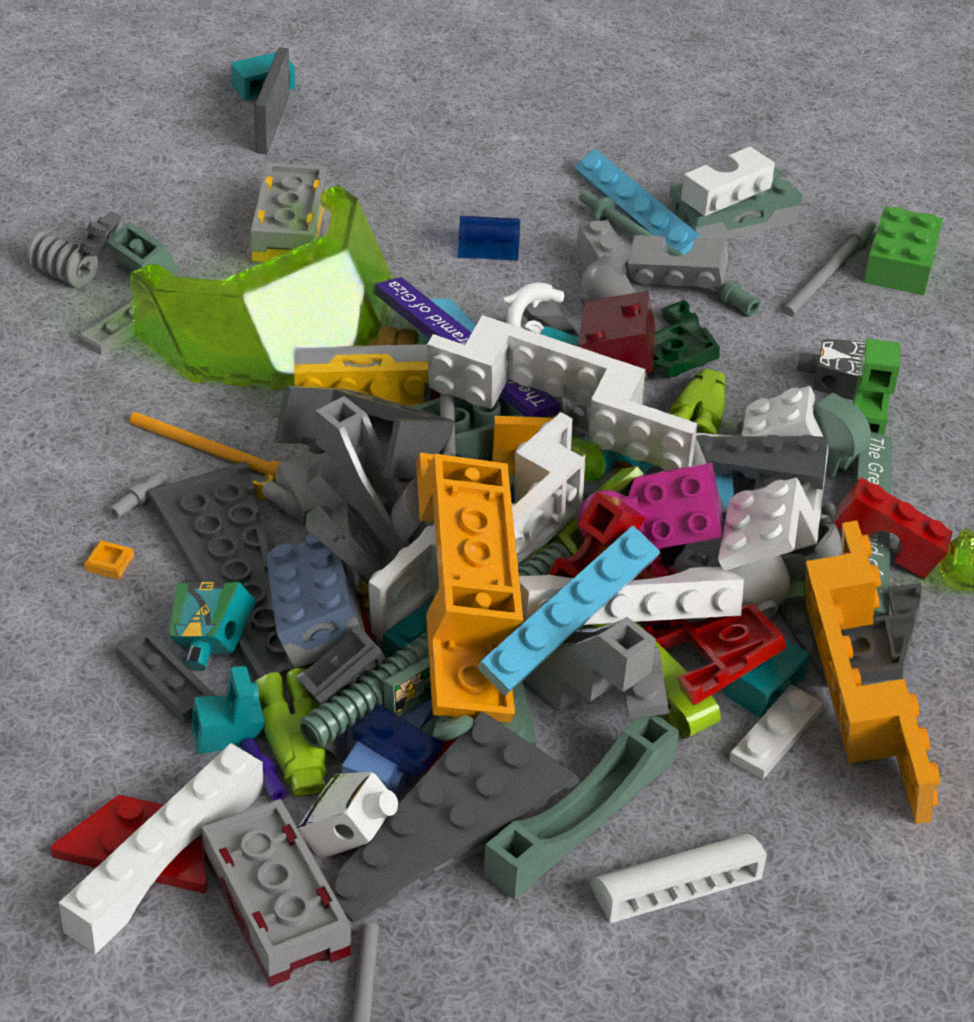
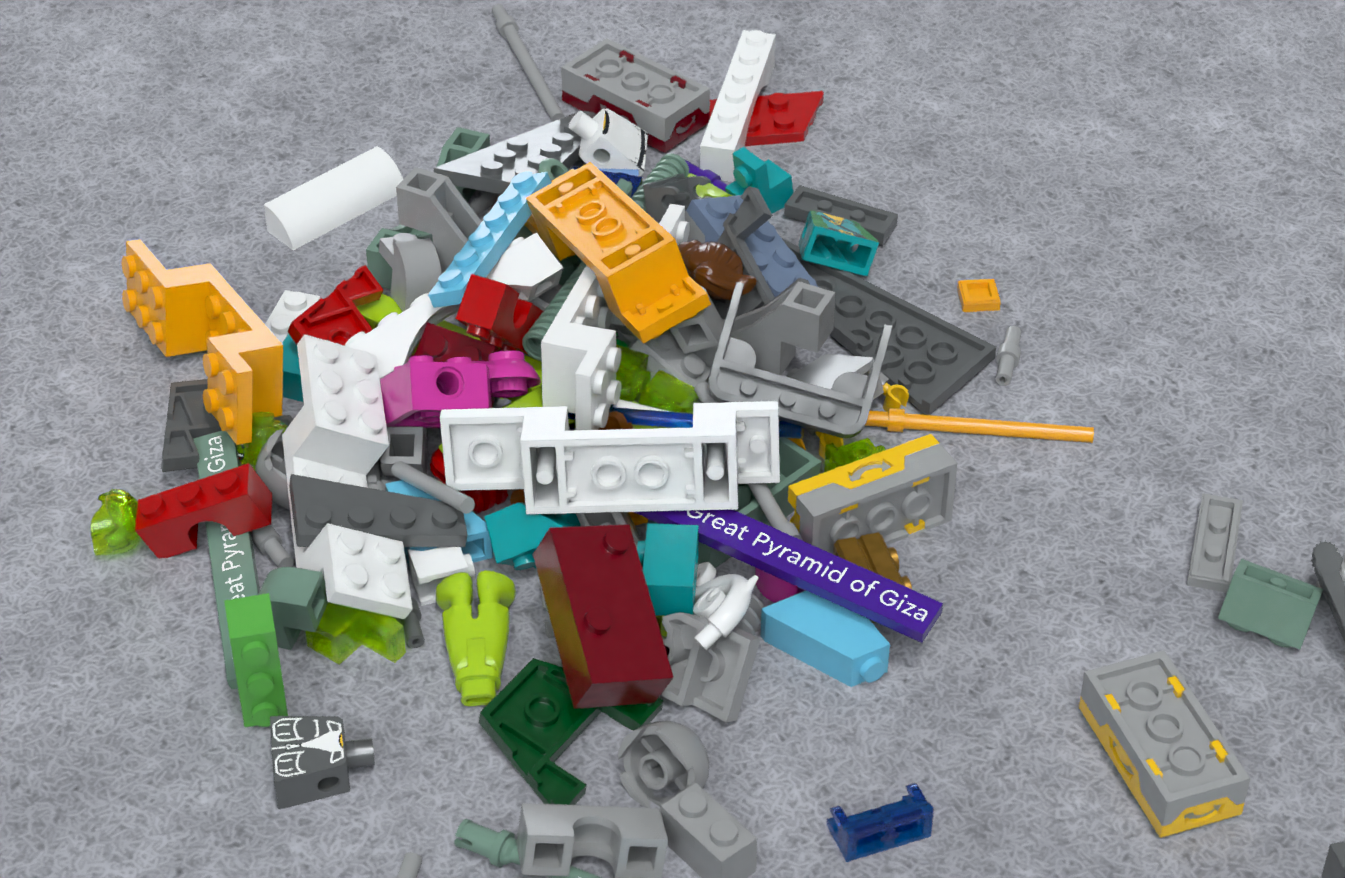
camera: 160 degrees right, 0 degrees up
clear neon green windscreen [130,185,394,390] -> none
none -> reddish brown hair [678,240,757,300]

